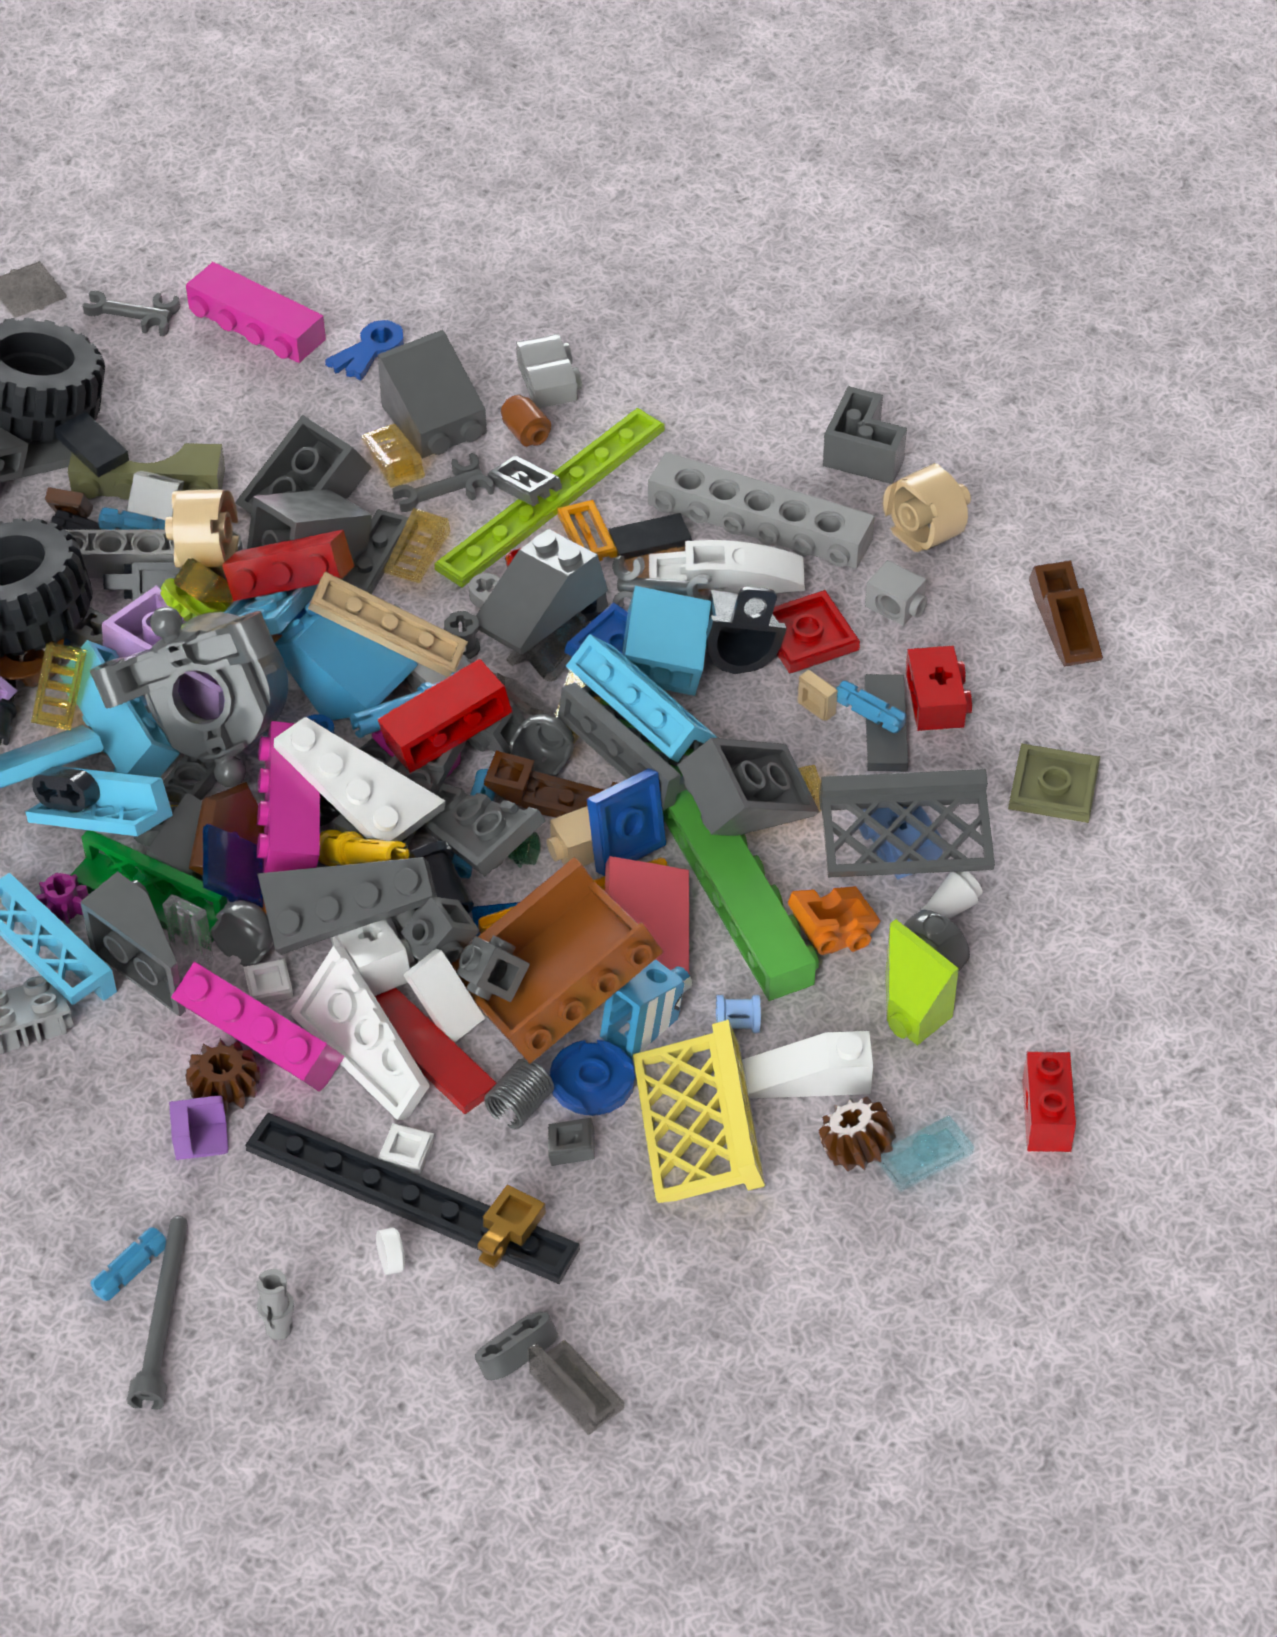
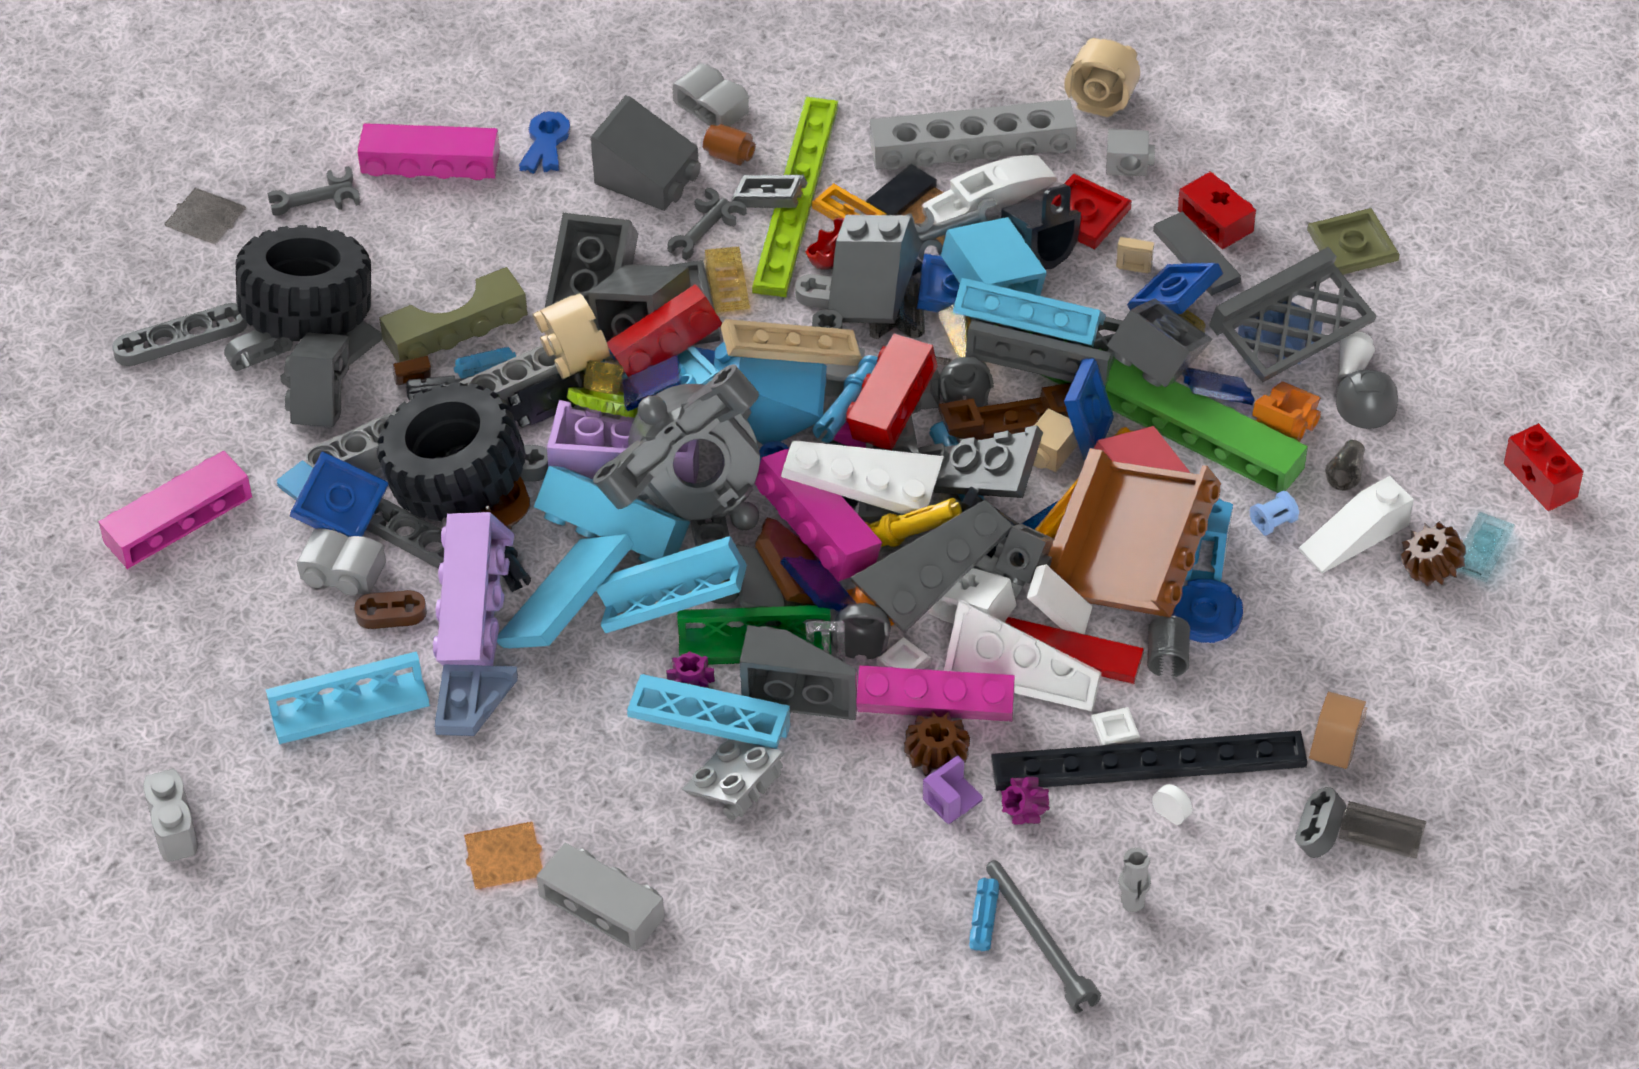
camera: 30 degrees left, 0 degrees up
clear yellow slope [31,642,88,731] -> none
black beam [32,767,100,812] -> none
black tile [55,412,129,477] -> none
brick [126,470,184,520] -> none
clear yellow slope [362,424,425,488] -> none
dark grey brick [456,935,530,1002] -> none
pearl gold plate [477,1184,546,1269] -> none
dark grey tile [548,1118,595,1166] -> none
light yellow fence [633,1020,765,1203] -> none
dark grey brick [823,386,907,484] -> none
dark azure axle [836,681,907,733] -> none
lime slope [885,919,959,1046] -> none
reddish brown slope [1029,560,1103,667] -> none
none -> clear blue piece [623,355,682,411]
none -> magenta gear [1001,777,1050,825]
none -> blue plate [1127,263,1223,314]
none -> clear blue piece [1182,367,1255,405]
none -> medium nougat brick [1309,691,1368,769]
none -> clear smoke cone [1325,440,1365,491]

